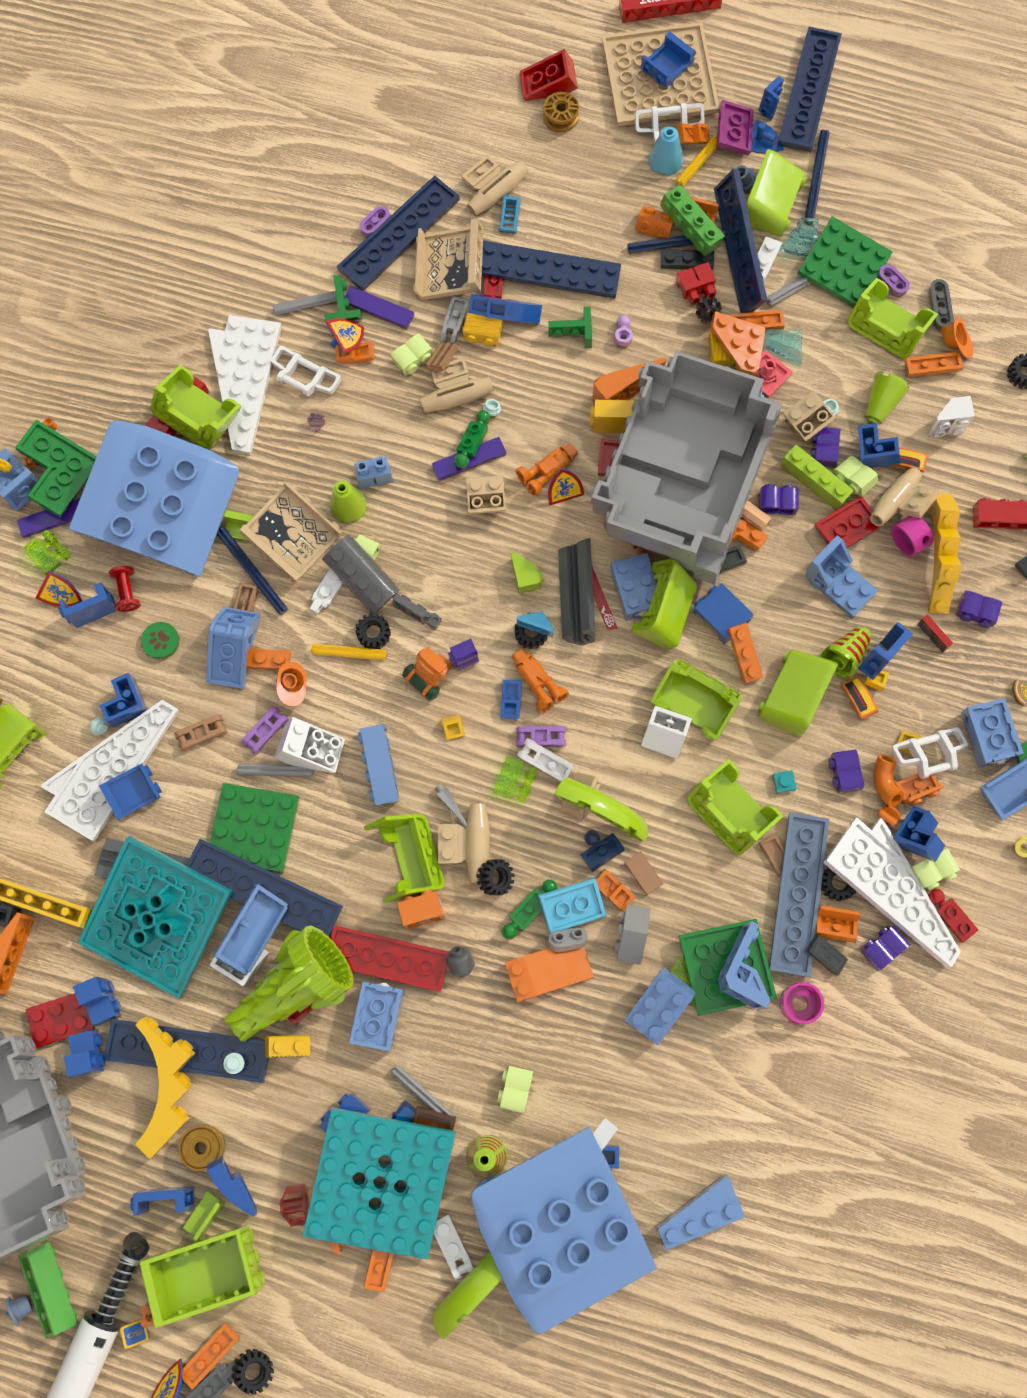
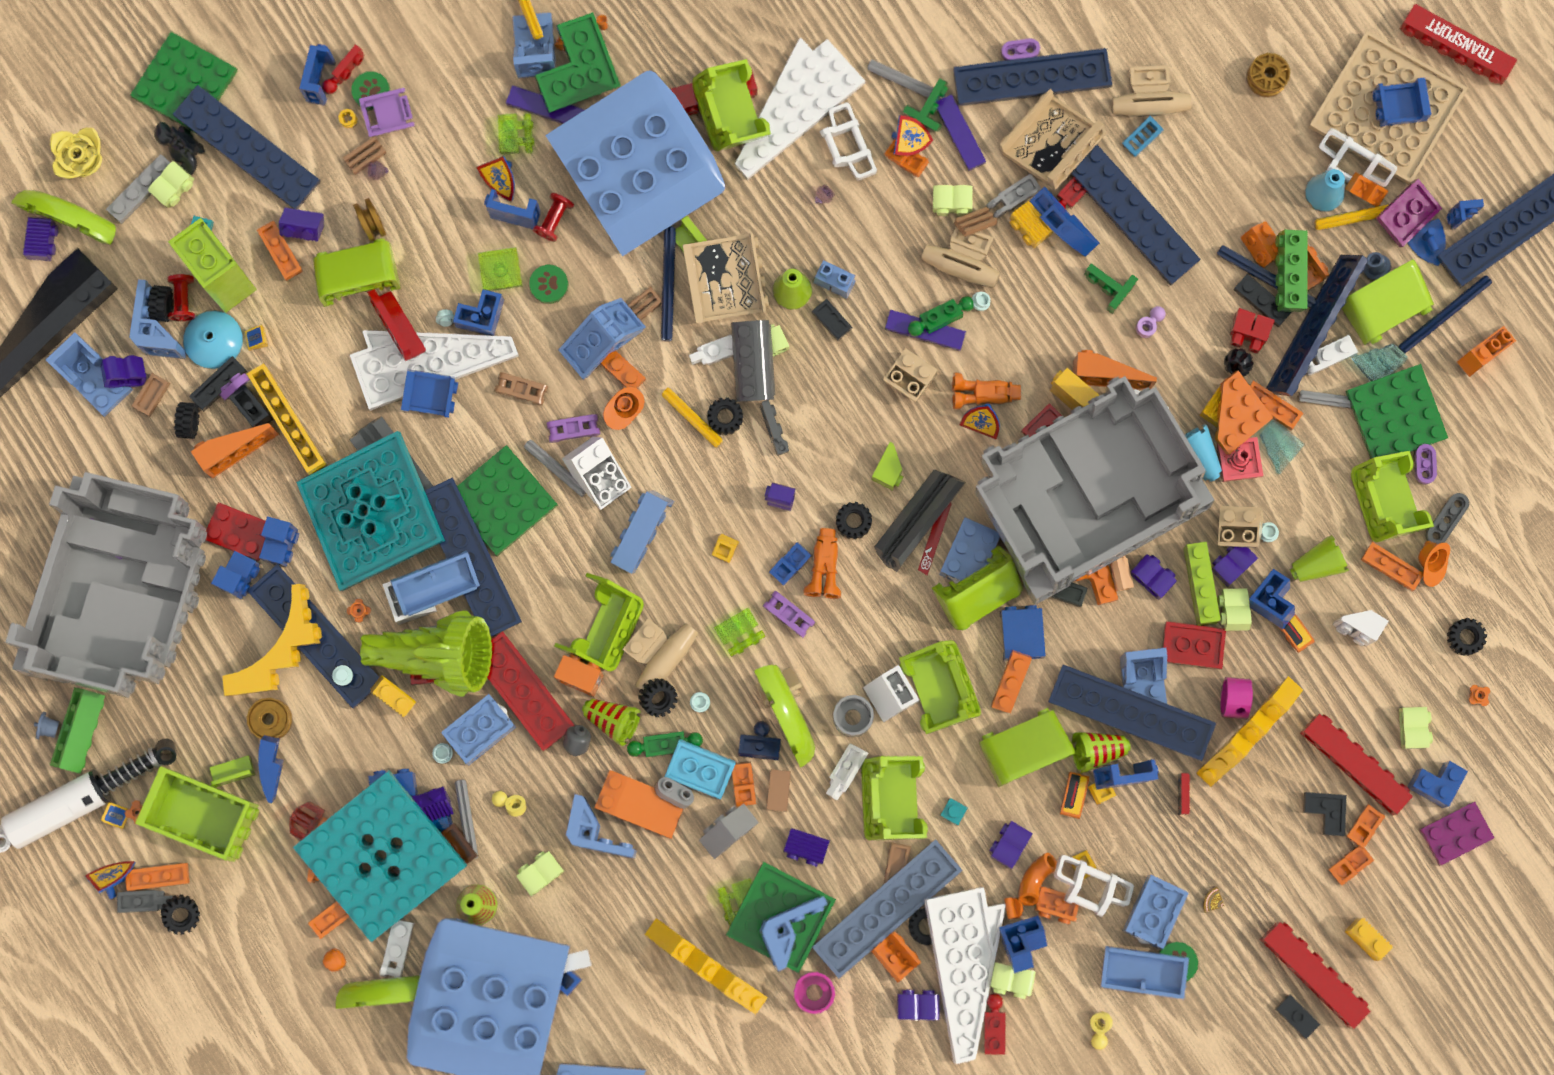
camera: 35 degrees right, 5 degrees up
blue panel [130,1186,195,1216] -> none
orange piece [402,647,452,701] -> none
light grey piece [435,784,467,828] -> none
dark azure slope [516,611,554,638] -> none
white plate [517,738,574,781] -> none
red slope [520,49,578,101] -> none
medium blue piece [625,967,696,1045] -> none
pearl dark grey tile [806,935,848,976] -> none
tan plate [870,467,940,526] -> none
dark purple brick [956,590,1003,628] -> none
none -> orange piece [323,948,347,972]
none -> orange plate [347,599,371,623]
none -> red panel [368,289,426,362]
none -> dark purple brick [412,786,453,822]
none -> light aqua plate [432,743,453,764]
none -> clear neon green plate [478,247,523,291]
none -> light yellow plate [491,791,527,816]
none -> medium blue bracket [566,794,637,859]
none -> lime cone [582,698,641,746]
none -> yellow arch [644,918,768,1015]
none -> light aqua plate [690,692,710,712]
none -> dark purple brick [783,828,830,867]
none -> black plate [812,298,853,341]
none -> white hinge [826,743,868,800]
none -> light grey piece [833,695,874,737]
none -> dark blue plate [1048,665,1217,761]
none -> orange slope [1457,326,1516,377]

